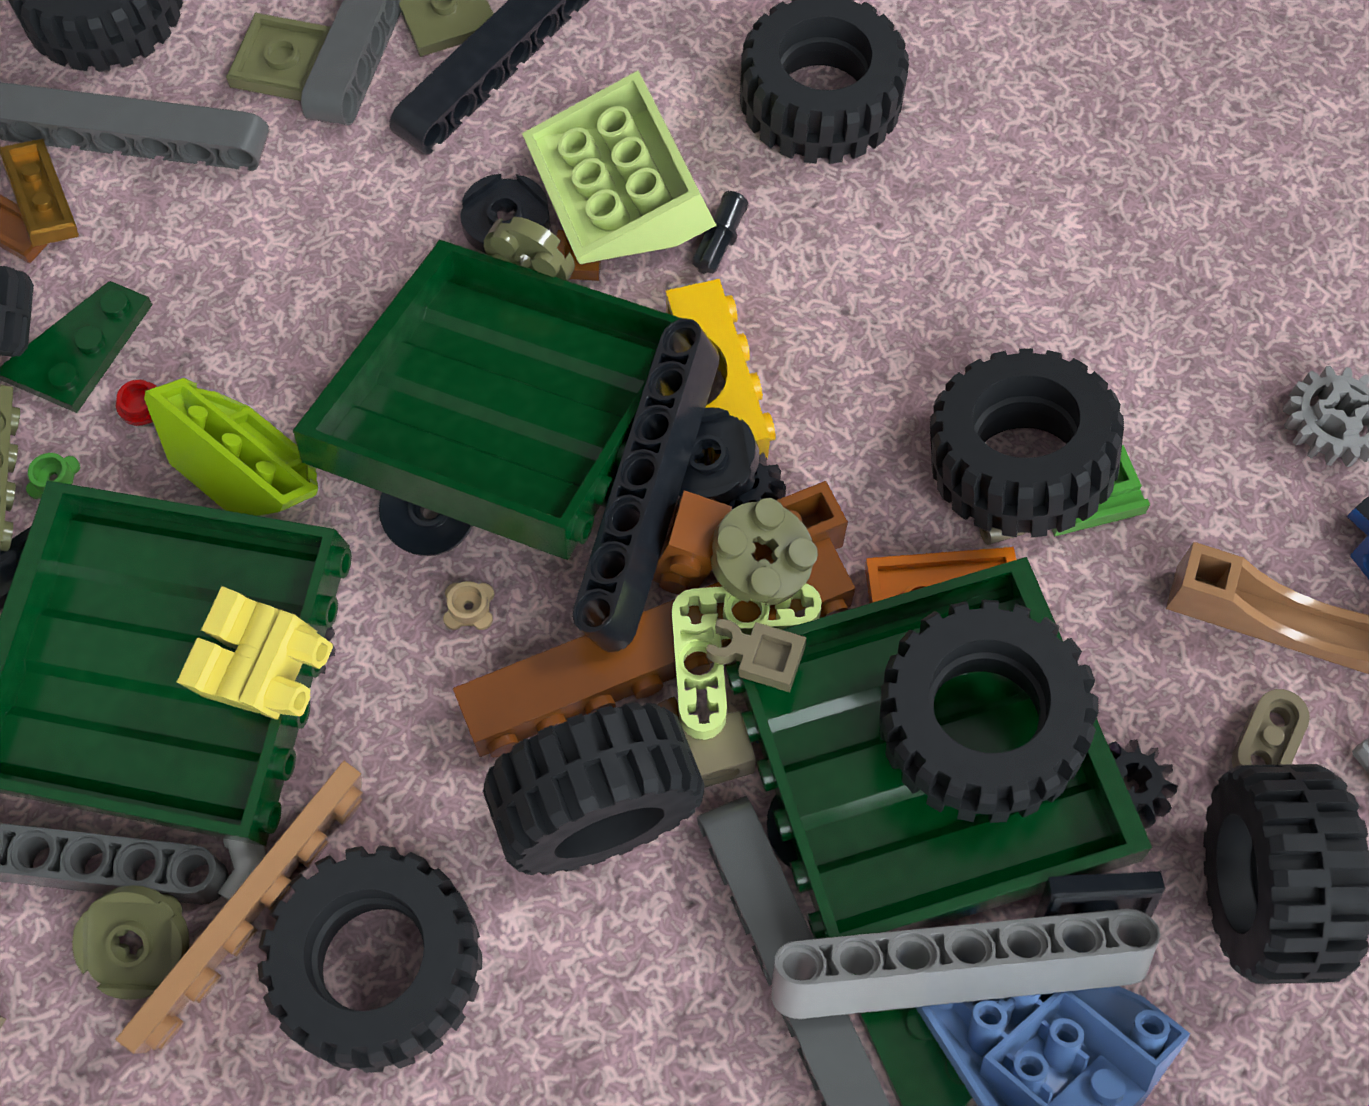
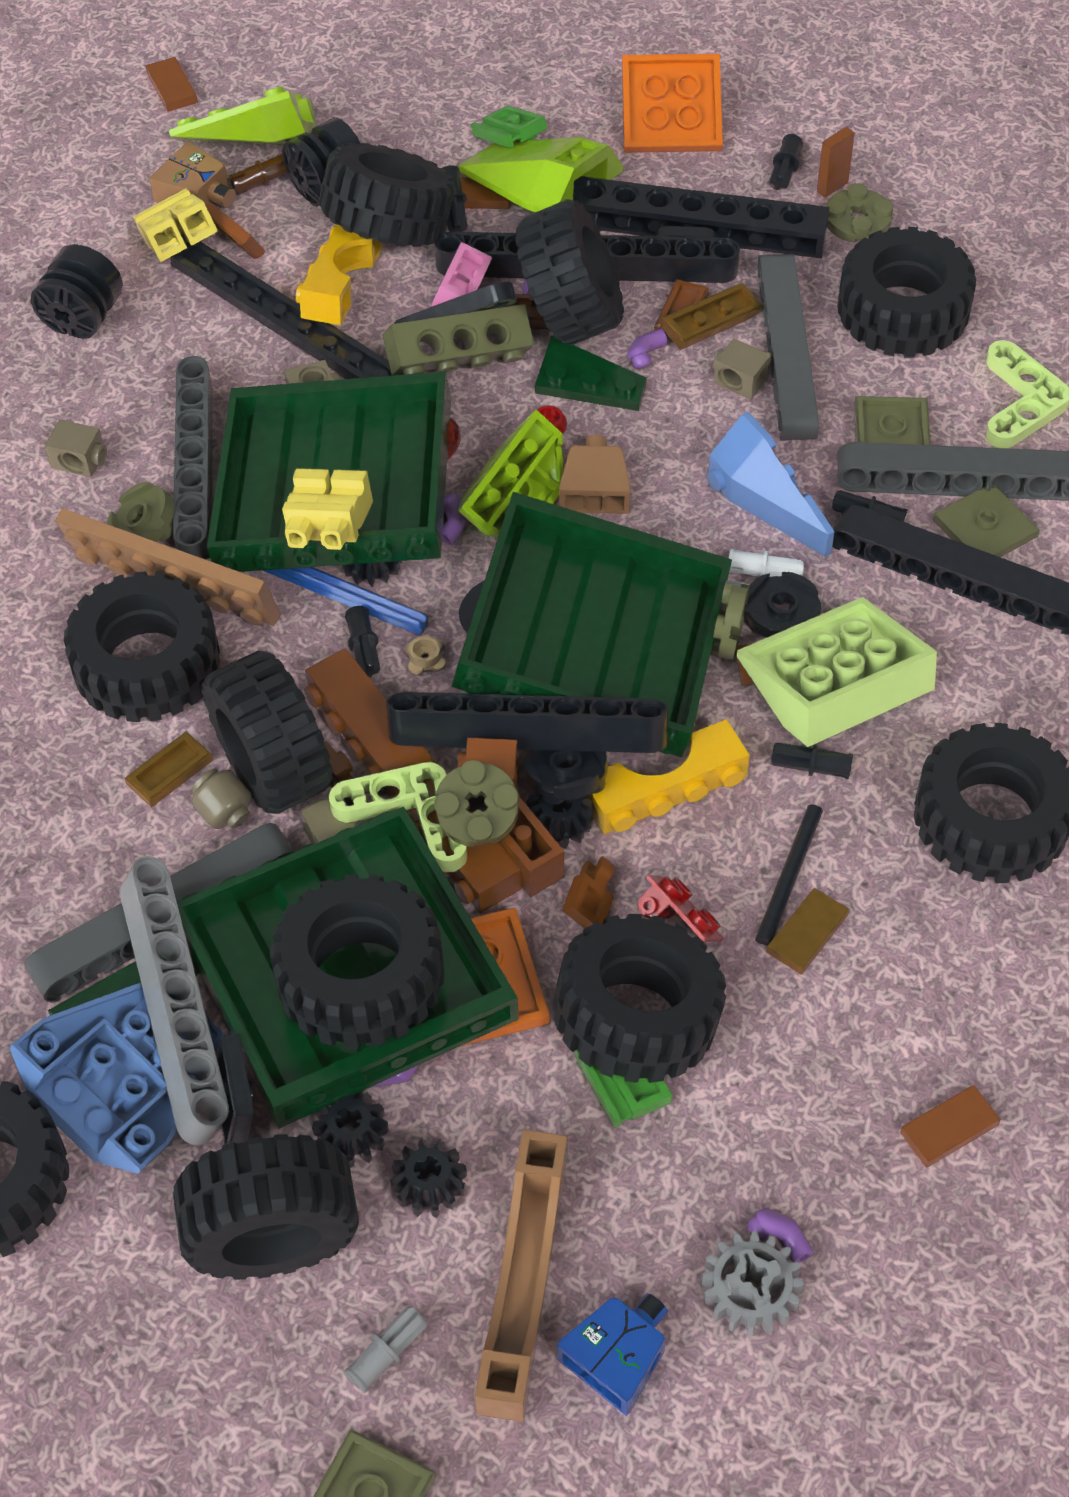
camera: 80 degrees right, 10 degrees down
bright green plate [26,453,80,499] -> none
dark tan plate [706,619,806,692] -> none
dark tan plate [1232,689,1310,768] -> none
none -> pearl gold tile [124,731,213,808]
none -> dark tan head [192,768,252,829]
none -> blue axle [262,567,428,635]
none -> black axle [345,606,380,678]
none -> black gear [390,1138,467,1218]
none -> medium nougat torso [559,434,630,514]
none -> dark orange plate [562,856,615,929]
none -> medium lavender arm [627,328,668,369]
none -> red hinge [637,875,724,942]
none -> medium blue wedge [707,412,835,557]
none -> dark tan brick [713,338,771,400]
none -> white axle [729,549,804,577]
none -> medium lavender arm [747,1208,814,1262]
none -> black bar [755,804,823,946]
none -> pearl gold tile [766,887,849,975]
none -> black axle [832,490,908,522]
none -> dark orange tile [900,1085,1001,1168]

